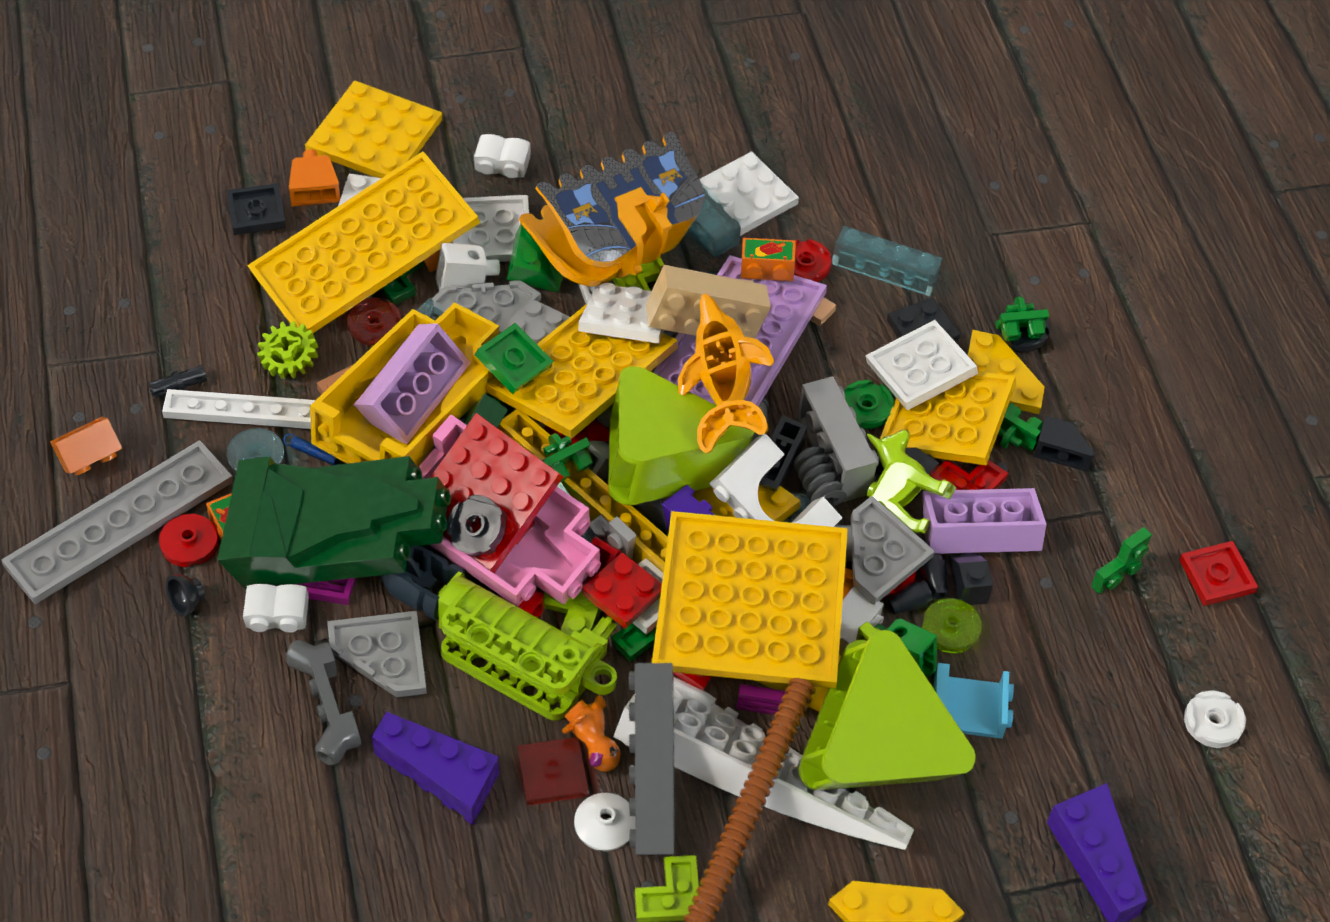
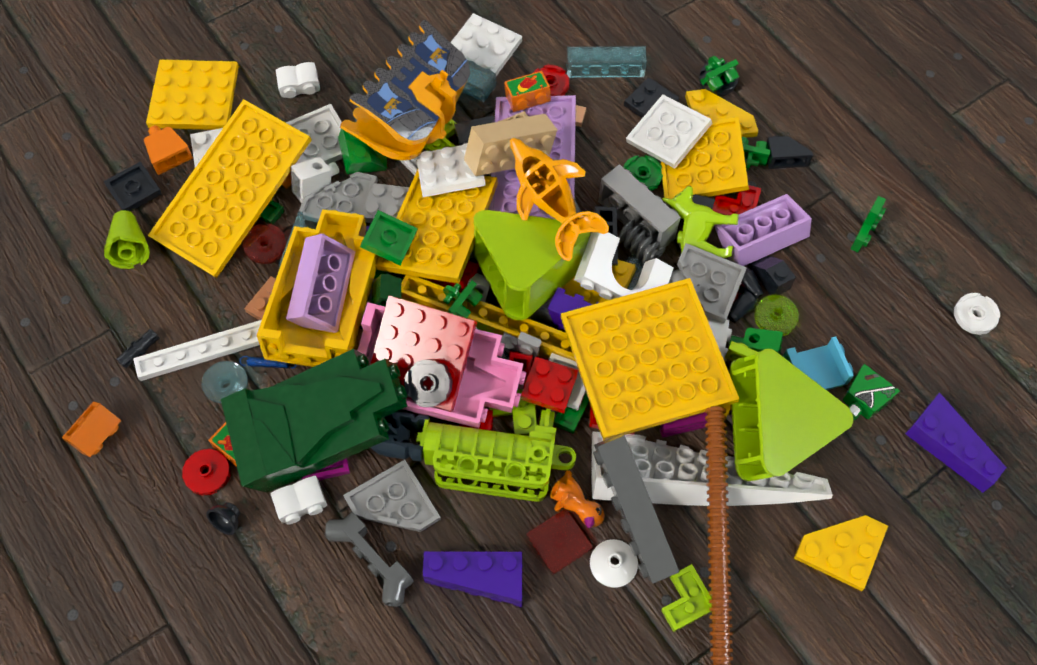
camera: 20 degrees left, 10 degrees up
light grey plate [1,440,233,604] -> none
lime gear [257,321,318,379] -> none
red plate [1179,541,1258,606] -> none
none -> lime cone [104,211,150,269]
none -> green torso [843,364,900,420]

